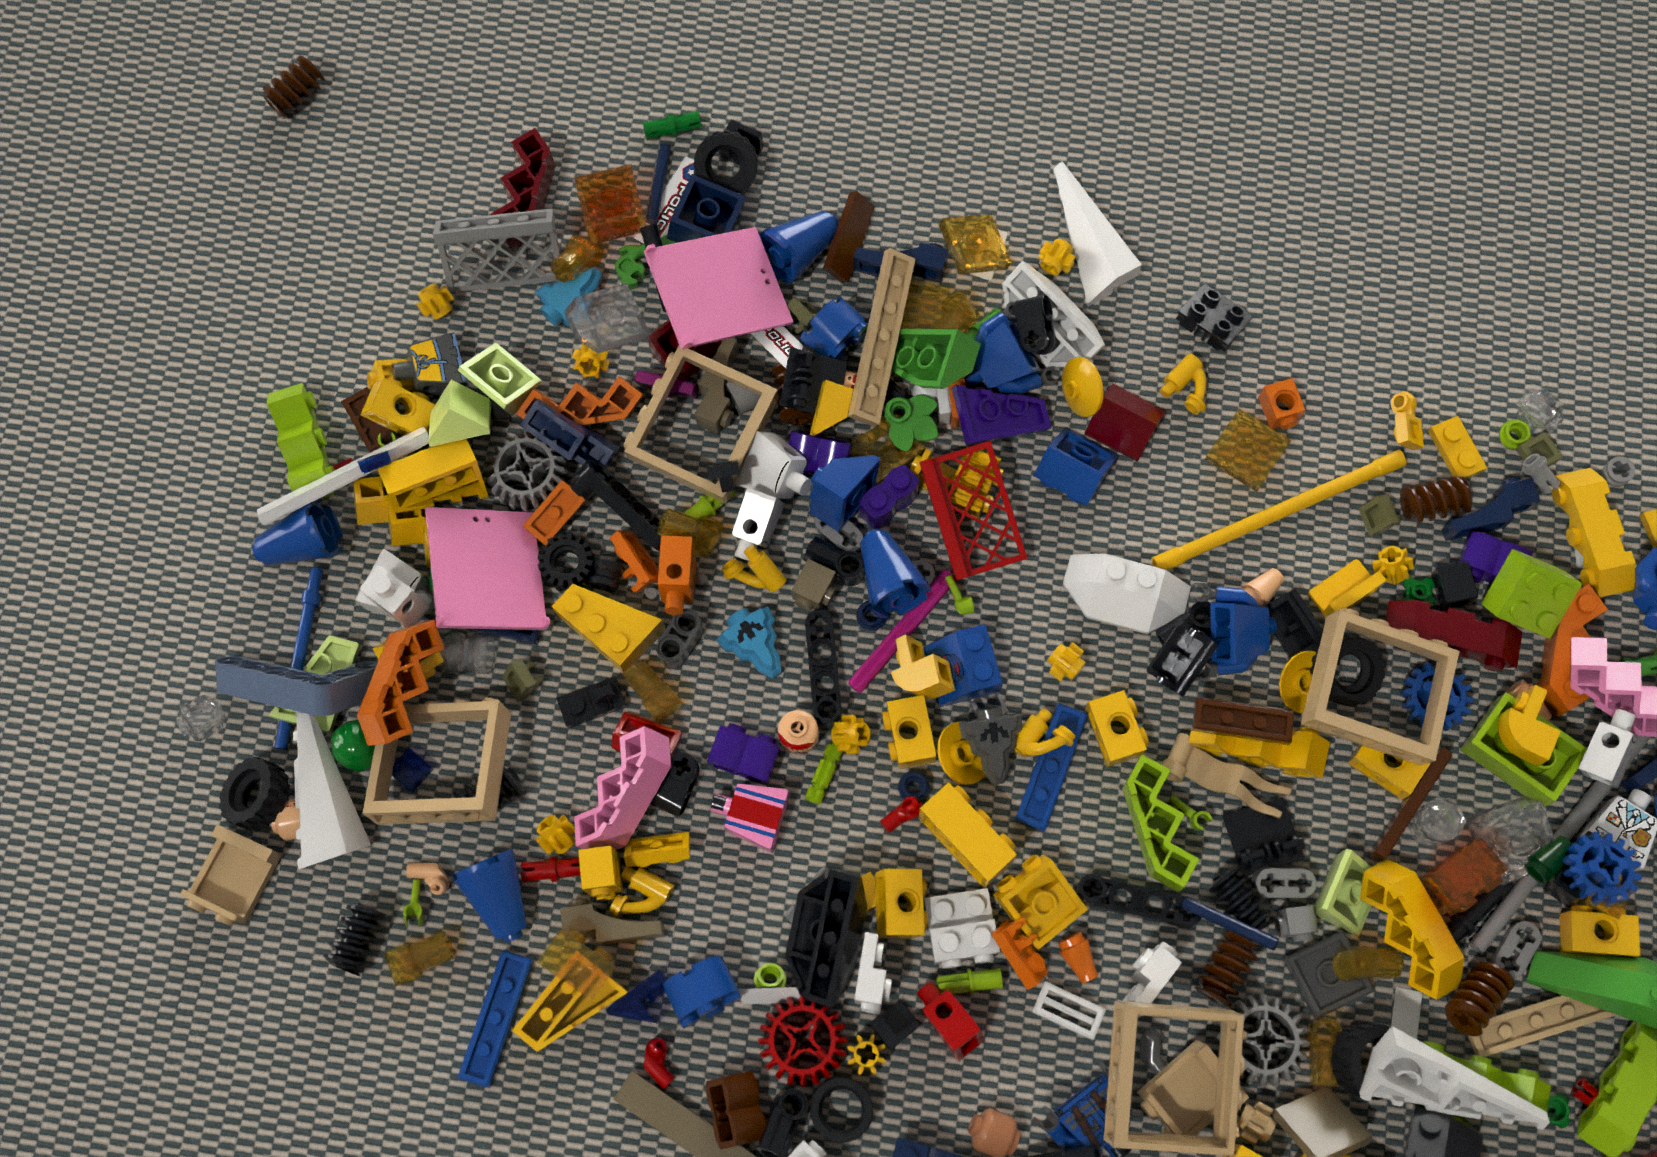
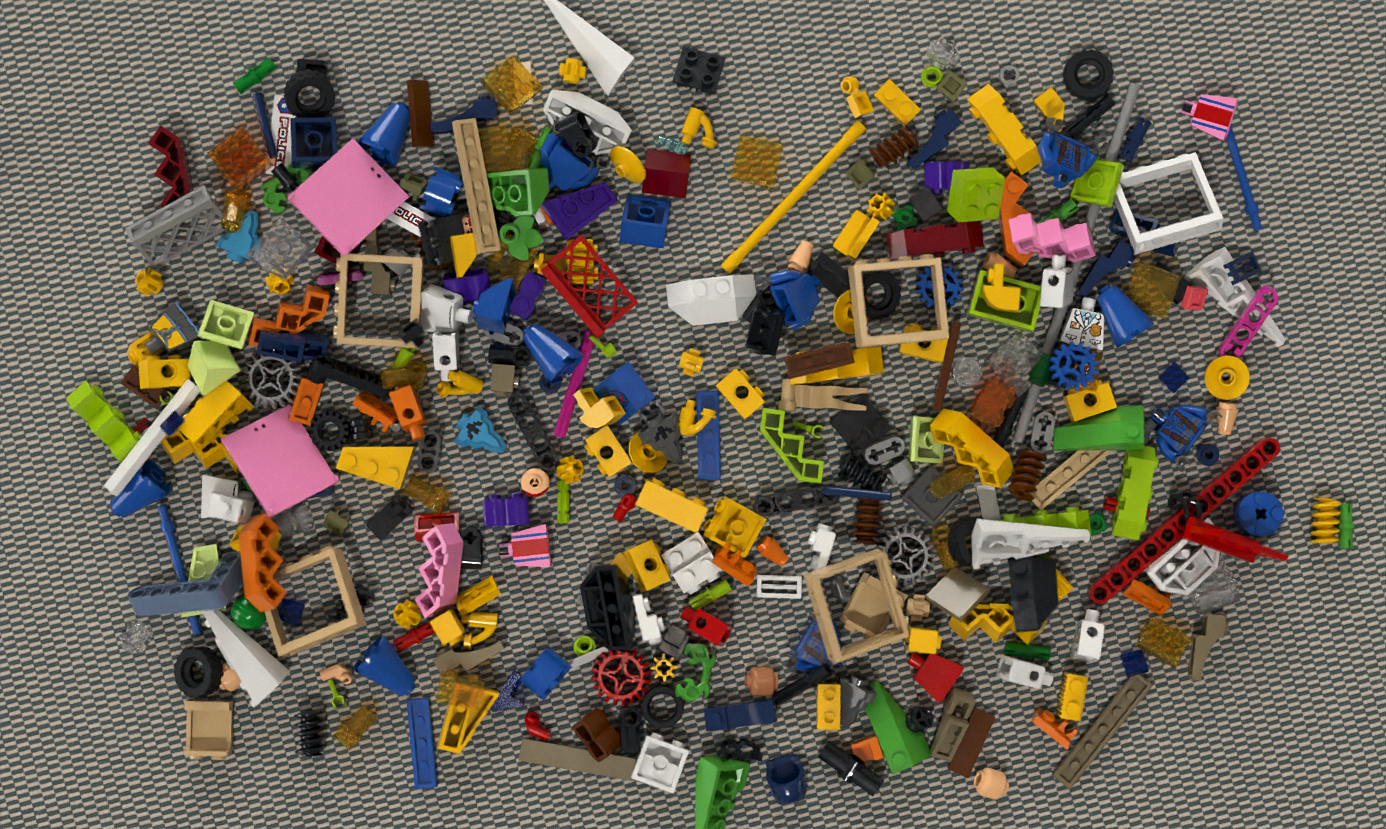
camera: 30 degrees left, 15 degrees up
orange brick [1258,378,1306,430] -> none
light grey pin [1522,454,1560,494] -> none
none -> clear light blue piece [656,136,689,155]
none -> bright green helmet [675,643,716,702]

